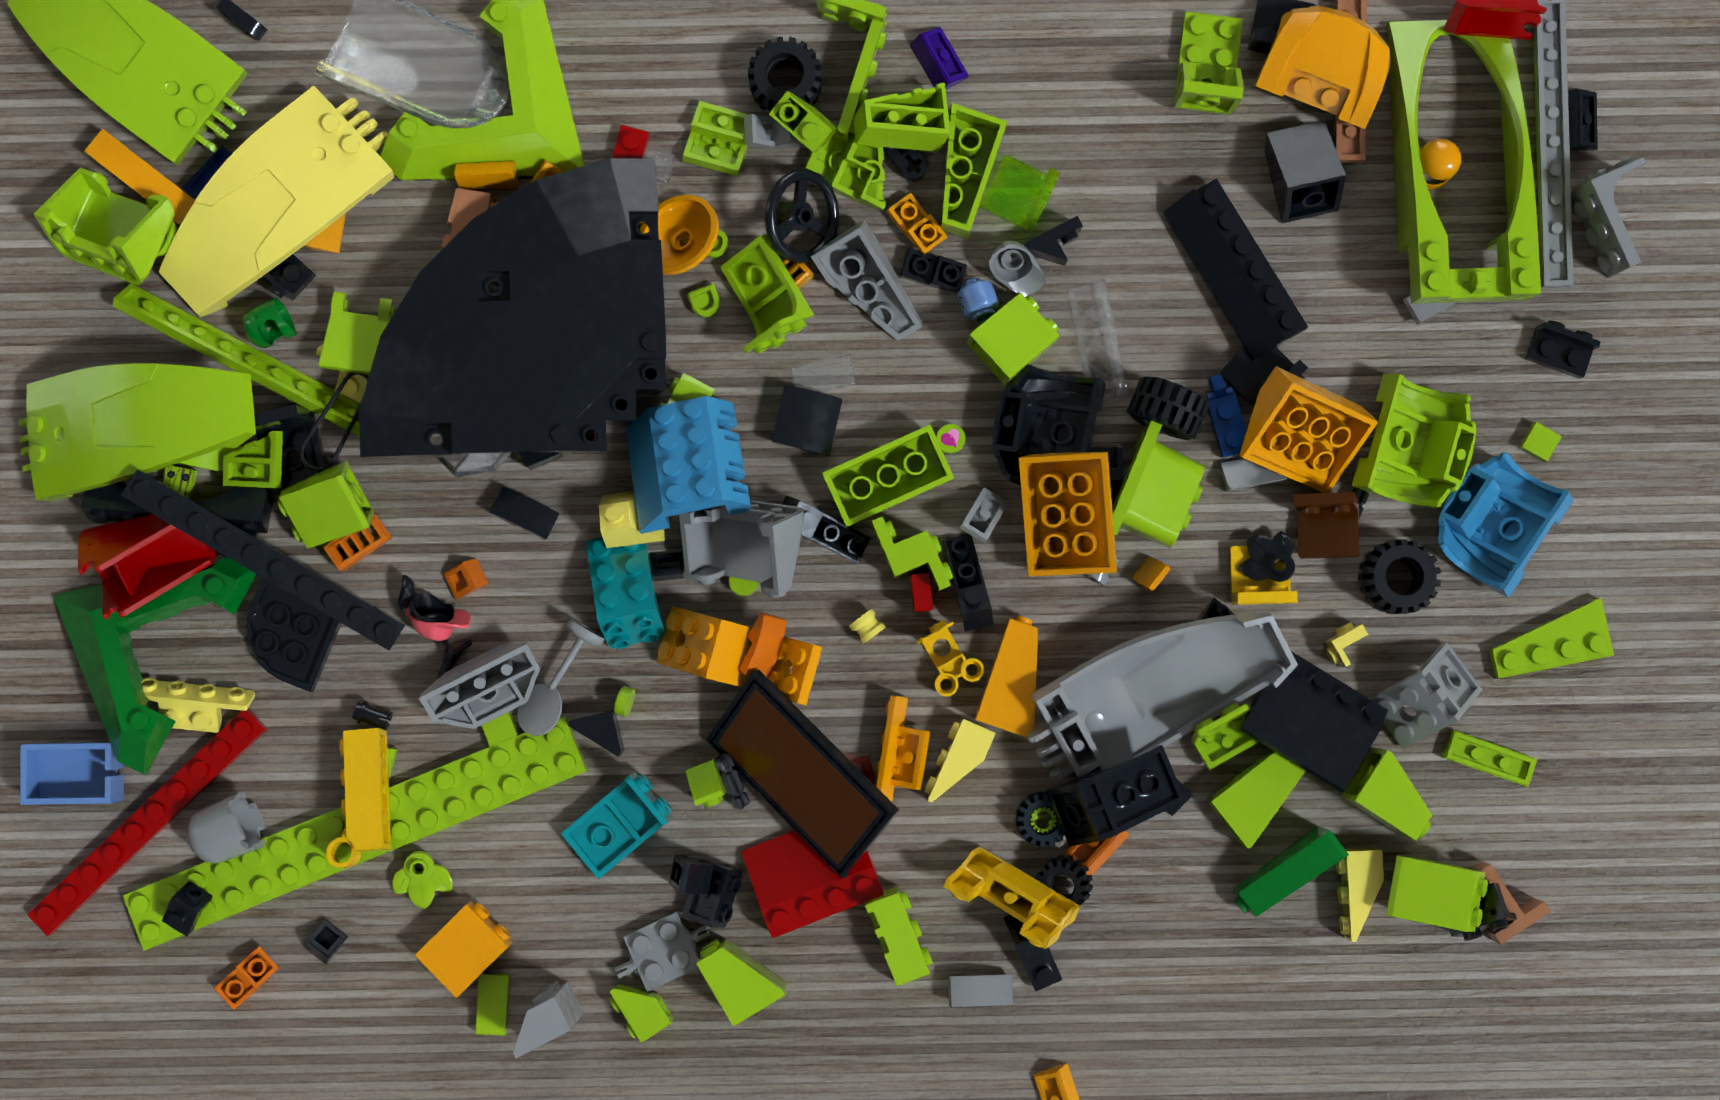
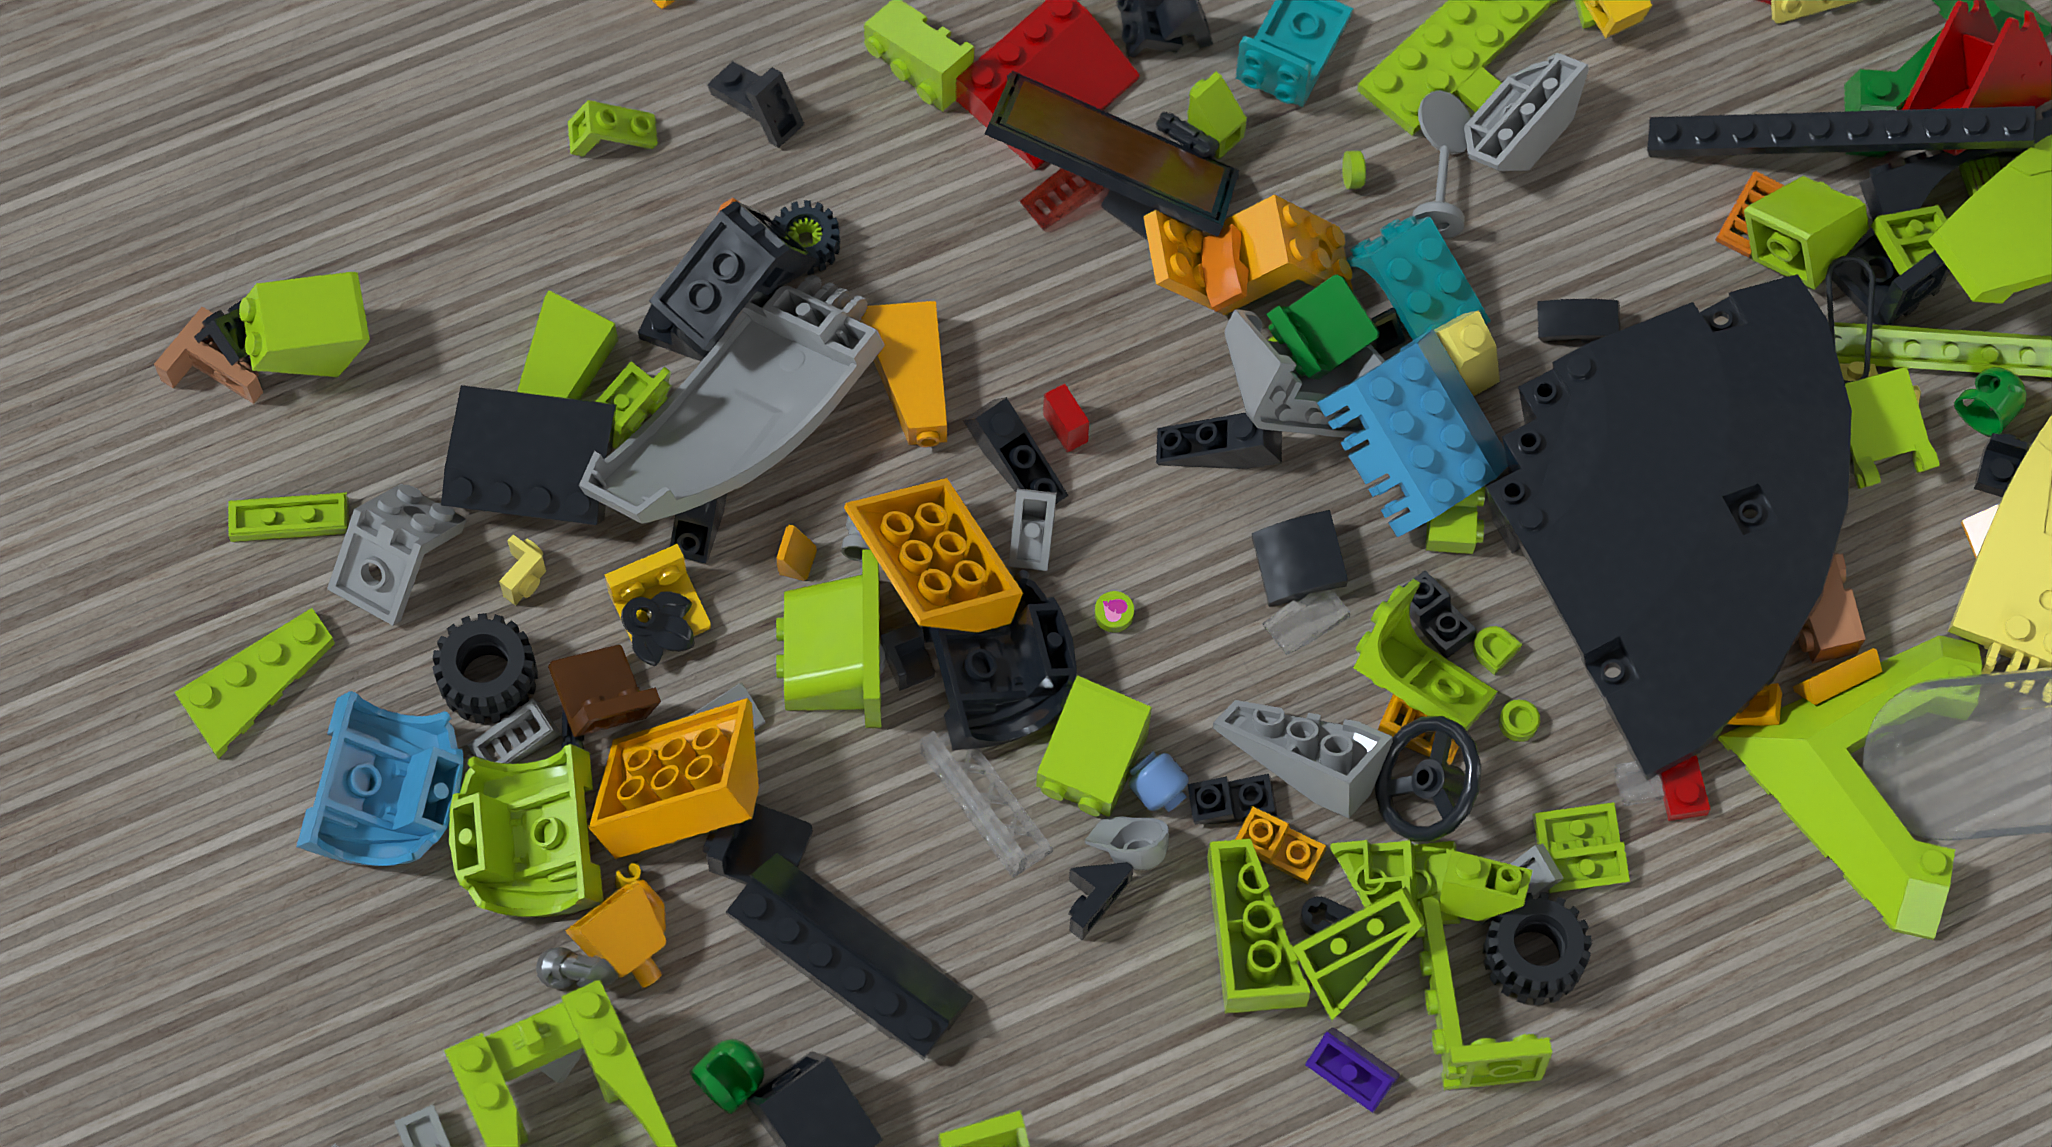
camera: 155 degrees right, 20 degrees down
black plate [246,578,342,692] -> none
black pin [352,701,393,730] -> none
hair [398,575,471,641] -> none
black bar [437,639,472,678] -> none
orange slope [443,558,488,600] -> none
black slope [568,710,625,757] -> none
light orange dish [640,194,719,275] -> none
lime brick [822,424,954,527] -> none
light yellow wheel [849,609,886,645] -> none
lime bracket [871,516,954,592] -> none
light orange bracket [876,695,930,802] -> none
yellow piece [916,620,984,697] -> none
light yellow slope [924,718,996,803] -> none
yellow bracket [943,846,1081,949] -> none
light grey slope [948,974,1013,1007] -> none
clear neon green bracket [981,155,1061,232] -> none
black tyre [1035,855,1093,906] -> none
black tyre [1126,376,1209,440] -> none
blue hinge [1206,374,1247,458] -> none
green slope [1232,825,1349,917] -> none
light yellow slope [1336,847,1384,942] -> none
lime slope [1341,747,1433,841] -> none
lime tile [1519,422,1562,463] -> none
black bracket [1525,321,1601,379] -> none
none -> light grey slope [468,698,561,764]
none -> light orange torso [536,863,666,989]
none -> lime bracket [568,100,658,157]
none -> green helmet [689,1039,765,1115]
none -> green bracket [1267,275,1379,380]
none -> black slope [1403,570,1477,659]

